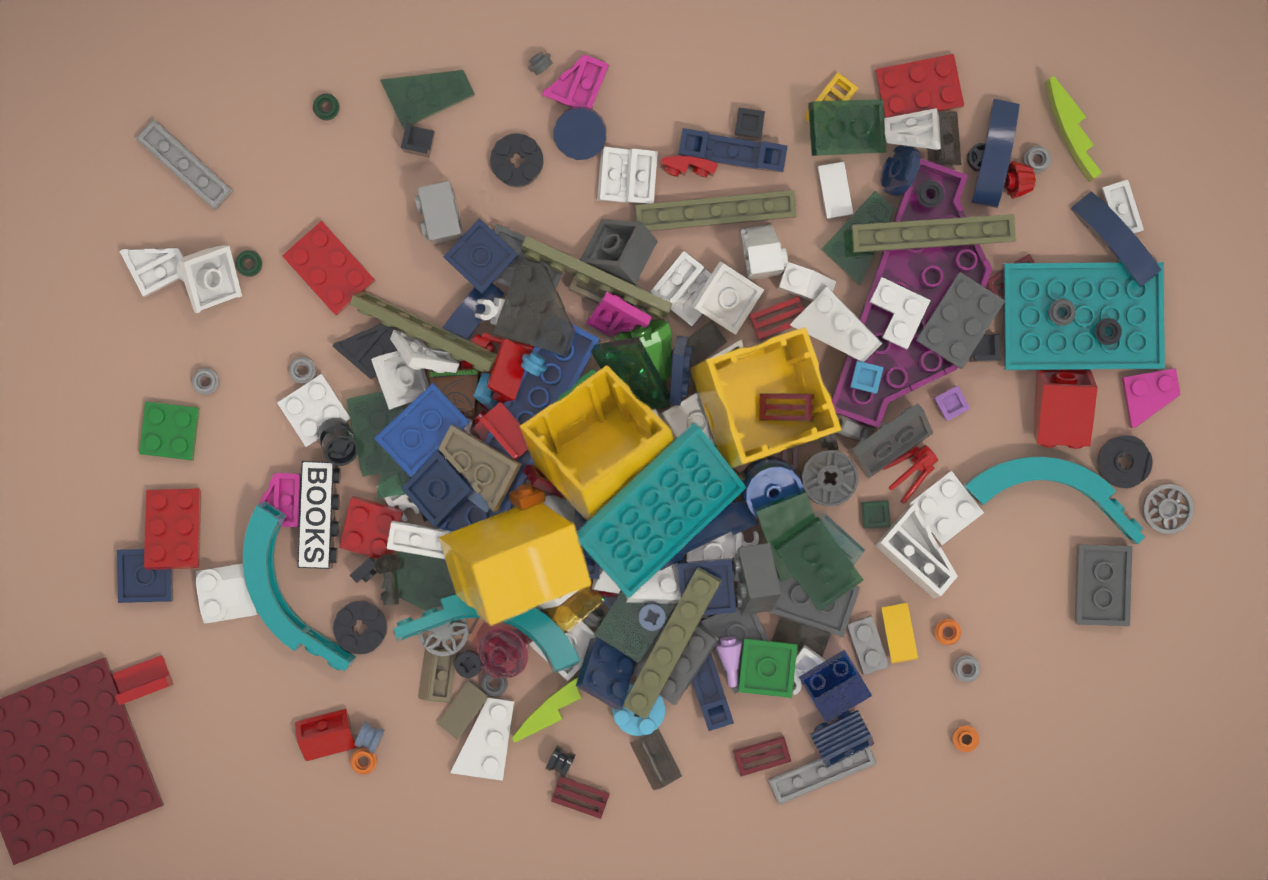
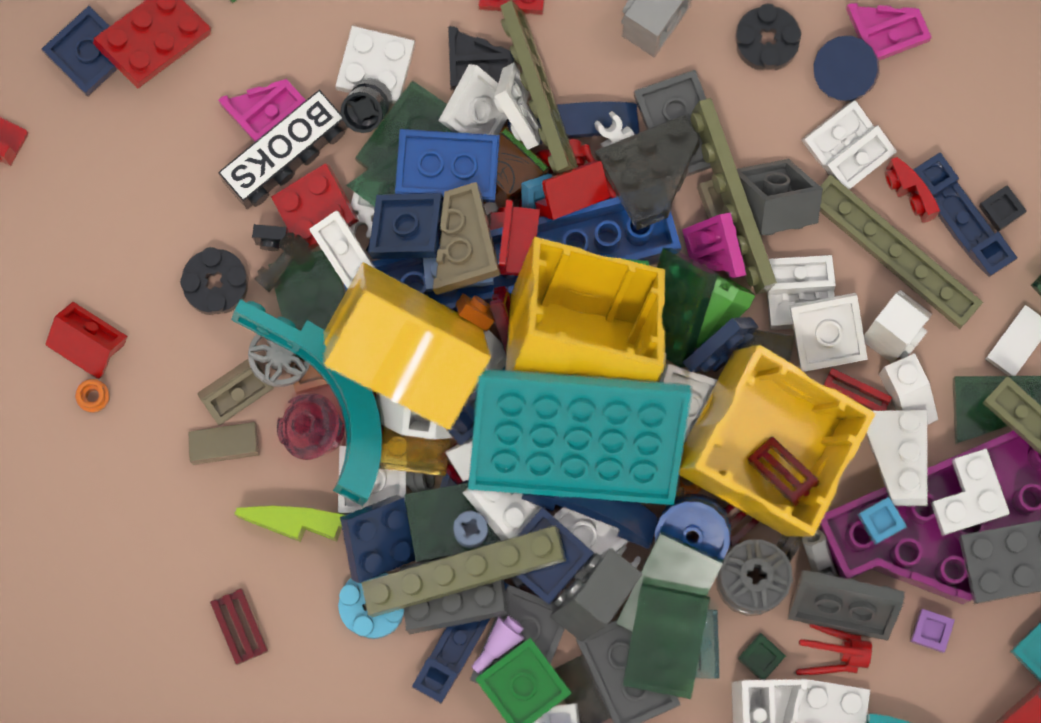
camera: 45 degrees right, 10 degrees down
white slope [196,563,258,624] -> none
teal arch [243,501,356,671] -> none
light grey plate [289,357,316,384] -> none
sand blue wheel [354,721,385,754] -> none
dark blue plate [443,218,519,294] -> none
white wing [450,697,514,781] -> none
black wheel [455,650,483,678] -> none
dark grey plate [481,670,508,696] -> none
dark azure plate [521,352,547,376] -> none
black wheel [545,745,576,778] -> none
clear smoke slope [630,729,682,790] -> none
black panel [970,334,1001,363] -> none

